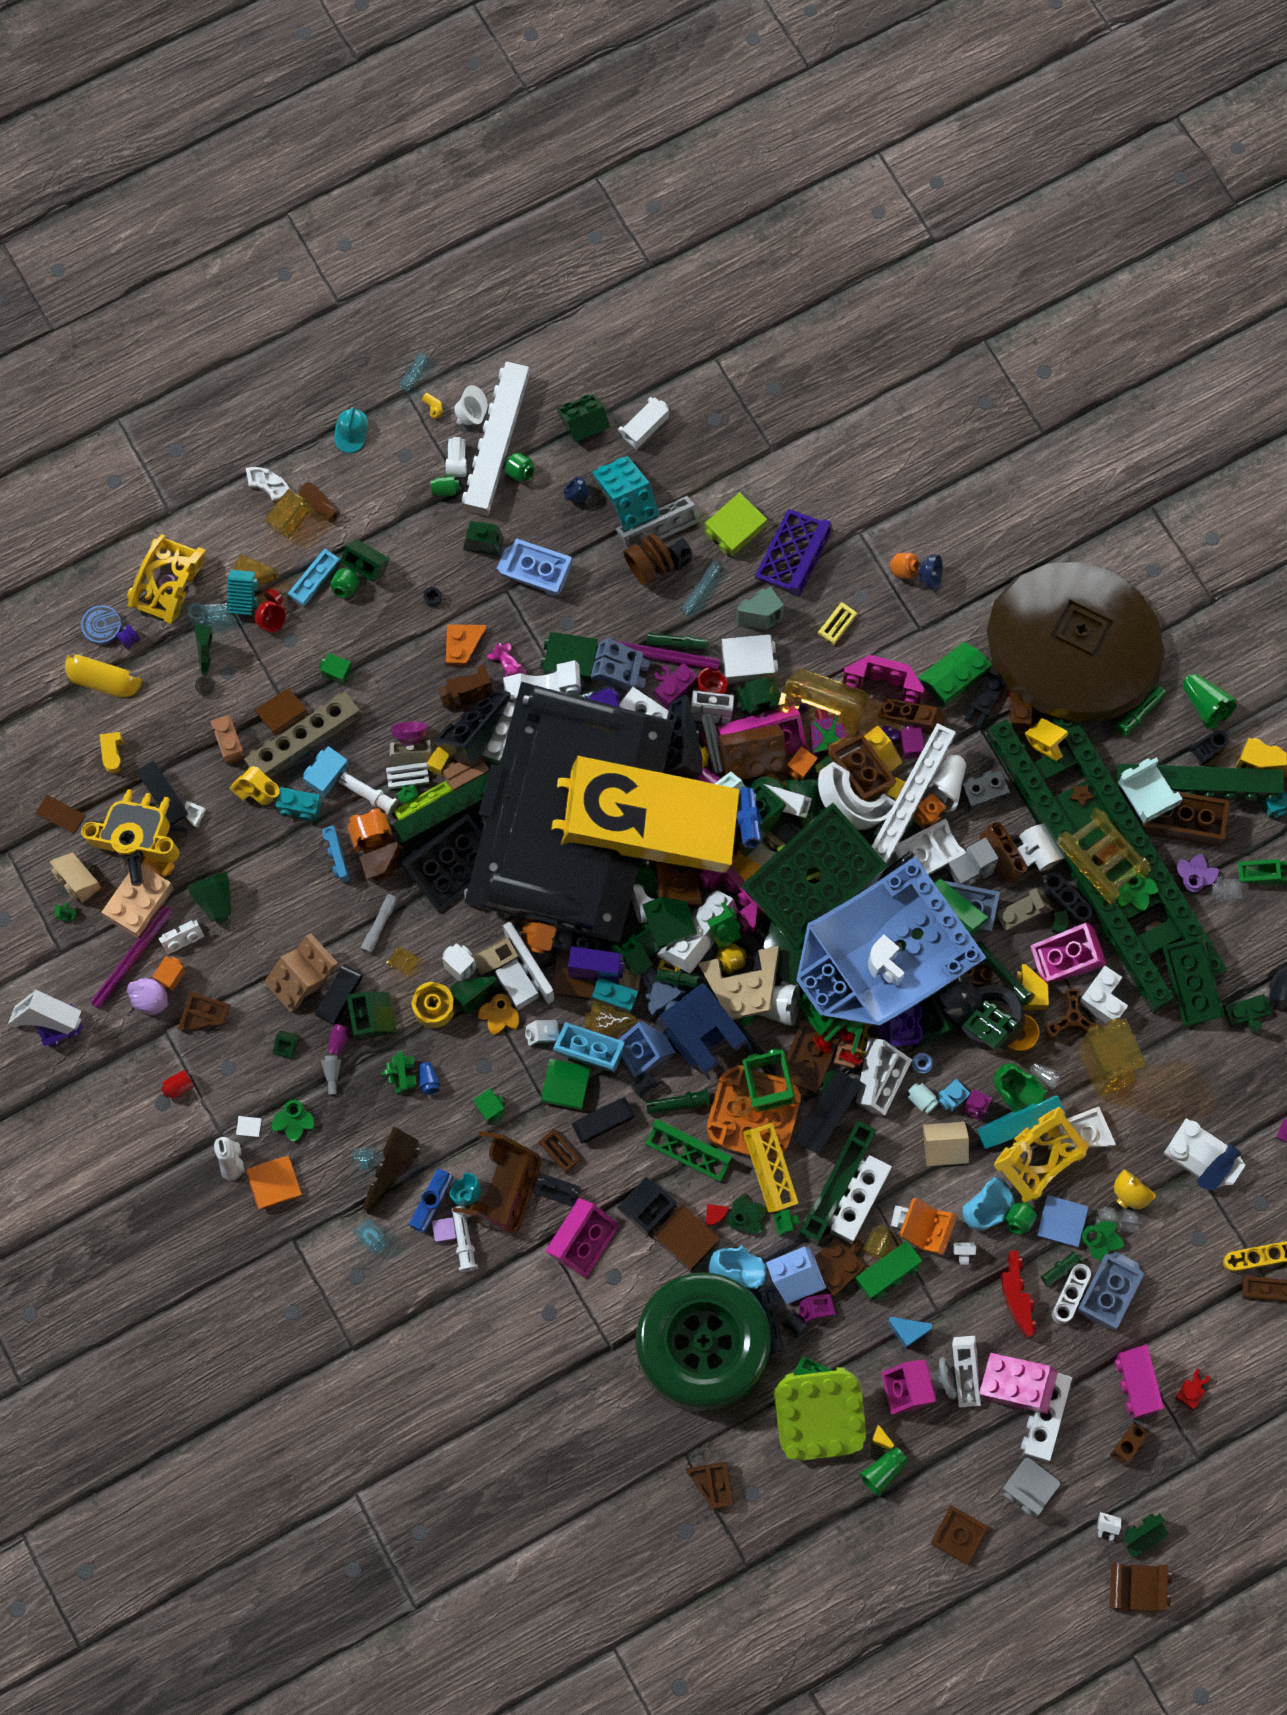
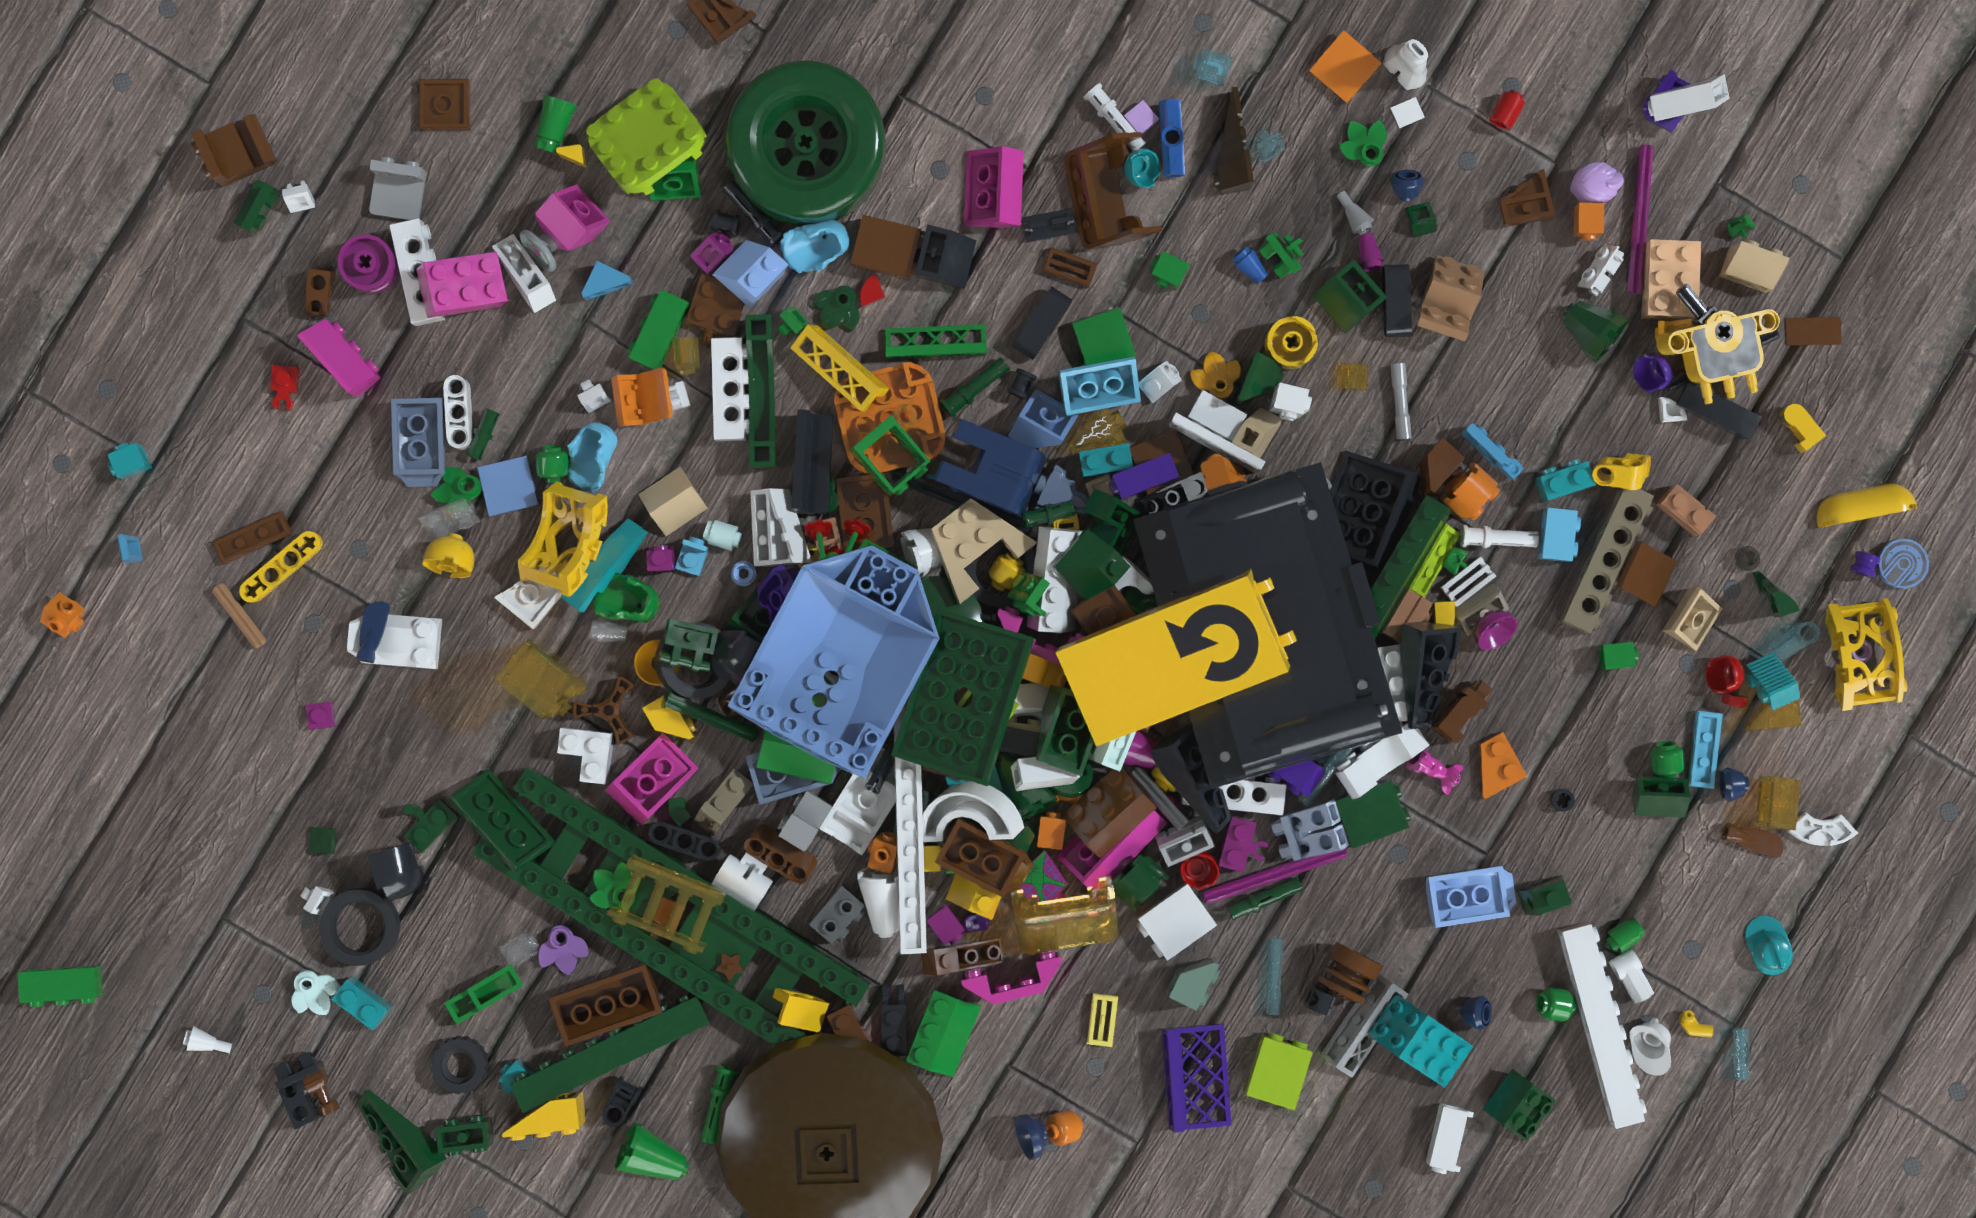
camera: 145 degrees right, 15 degrees up
blue piece [737,787,762,849] -> none
white brick [868,935,905,986] -> none
red slope [1000,1251,1036,1339] -> none
light aqua panel [1118,757,1182,824] -> none
none -> magenta wheel [337,234,399,294]
none -> dark blue cone [1390,170,1425,201]
none -> dark purple hair [1633,352,1673,392]
none -> tan slope [1662,587,1722,651]
none -> dark blue cone [1719,767,1749,802]

